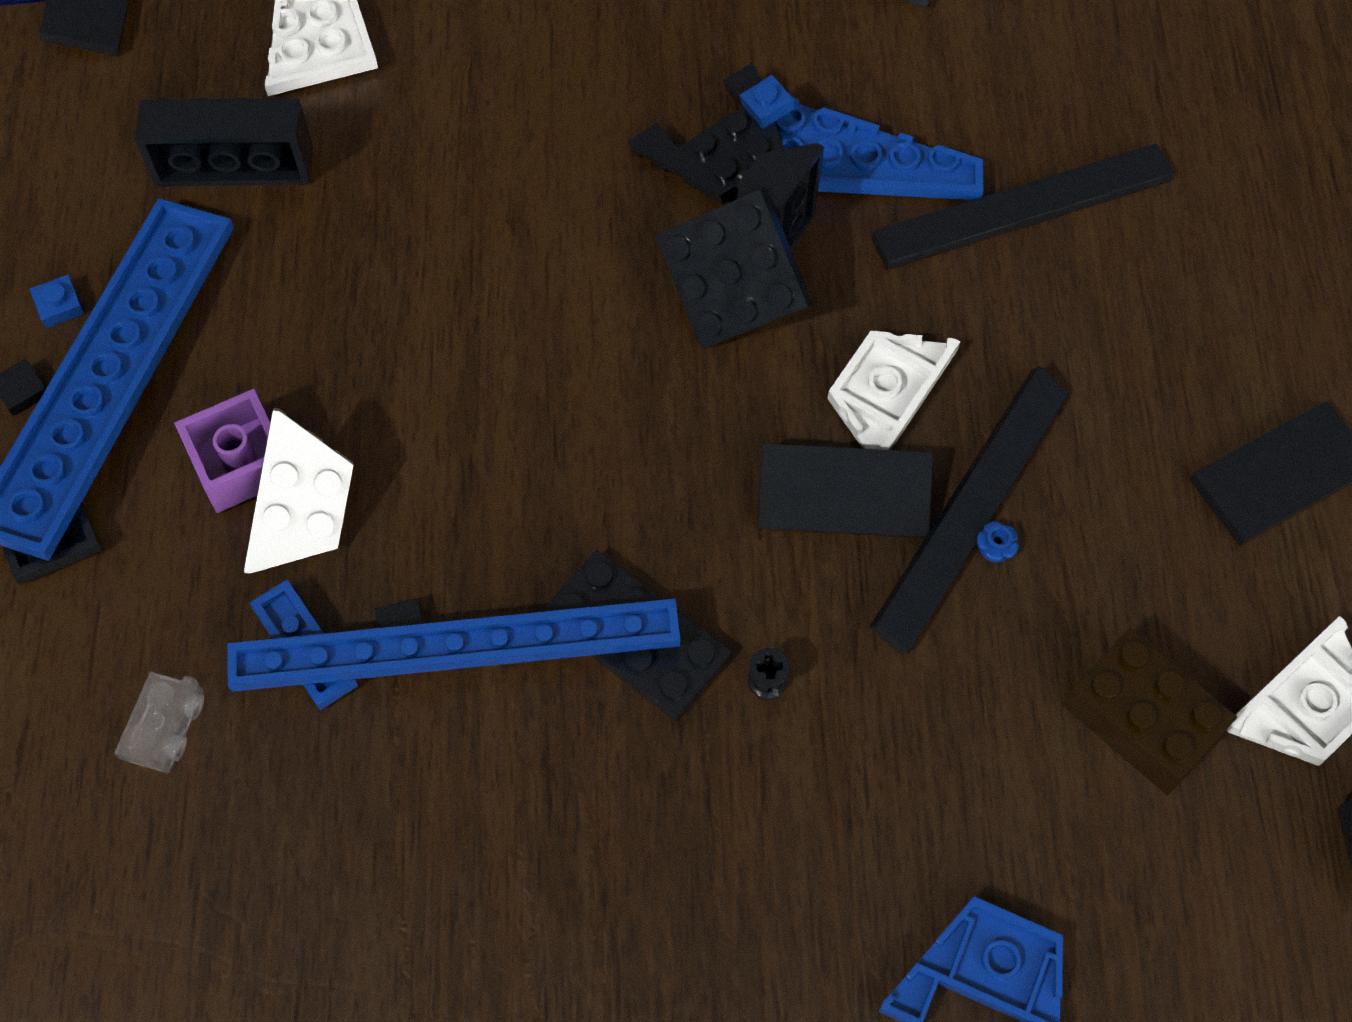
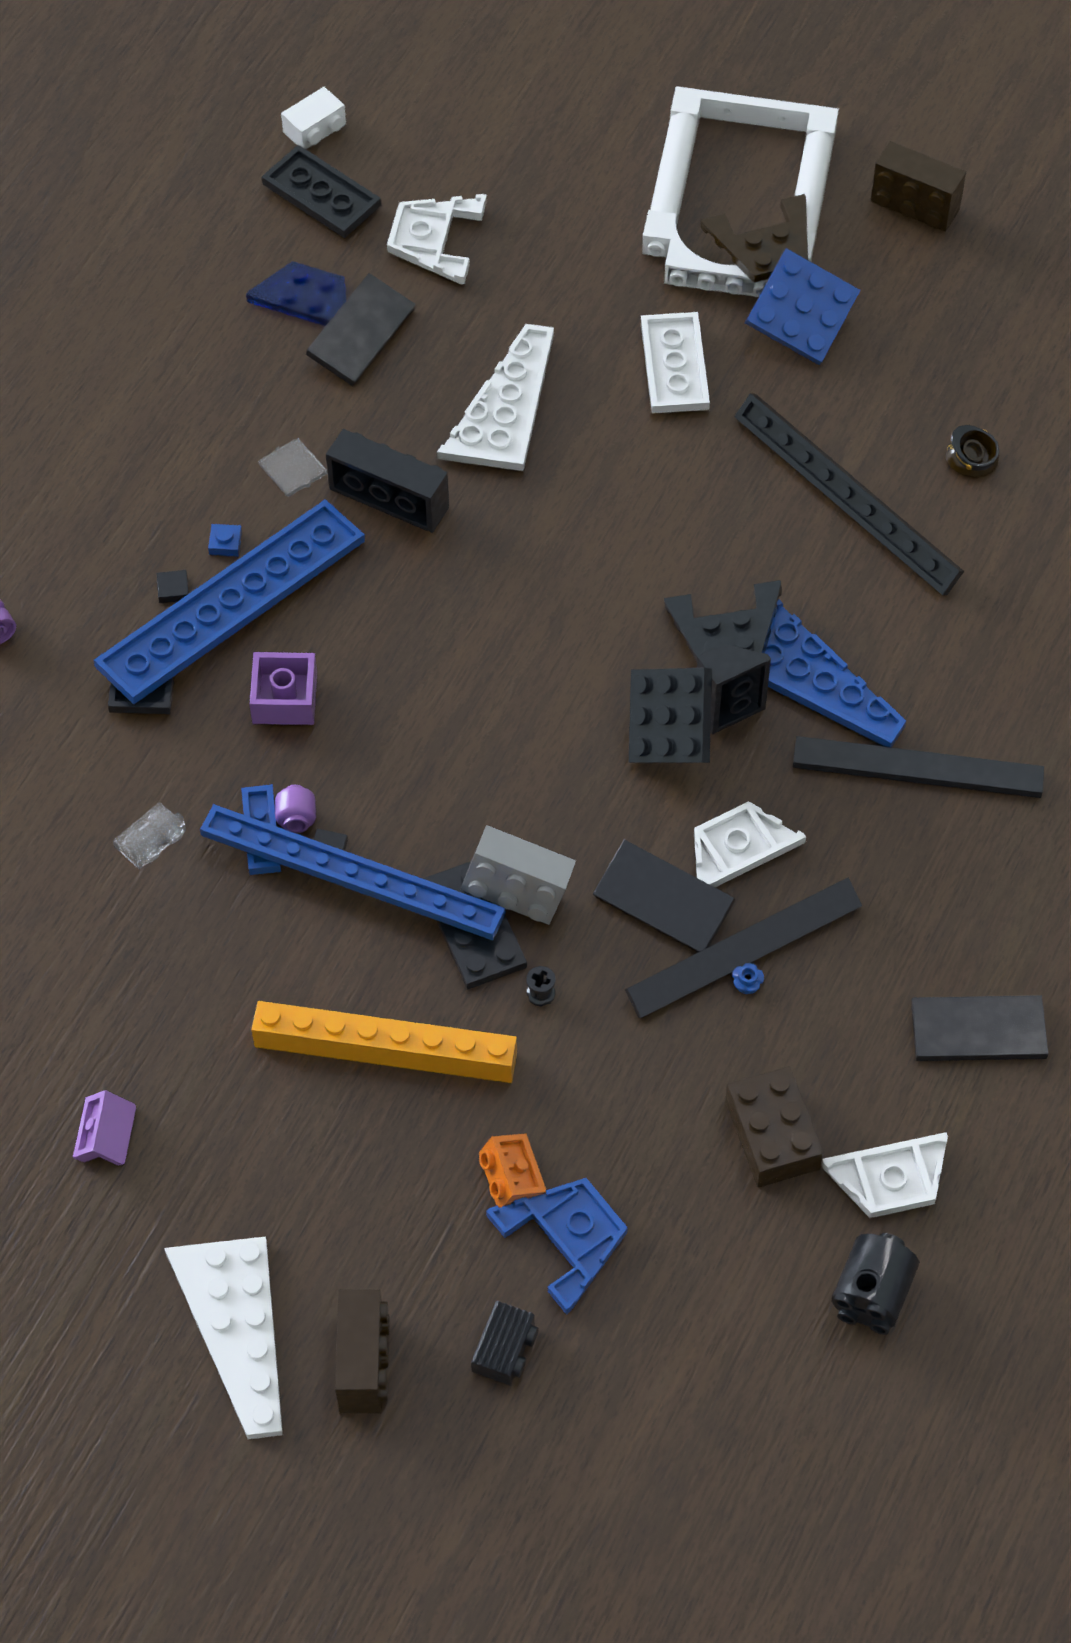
camera: 30 degrees right, 5 degrees down
white wing [244,408,353,574] -> none
blue plate [740,75,795,129] -> none
none -> light orange brick [251,1001,517,1083]
none -> clear piece [258,438,327,497]
none -> medium lavender head [275,785,316,833]
none -> light grey brick [460,825,576,925]
none -> orange bracket [479,1134,546,1208]

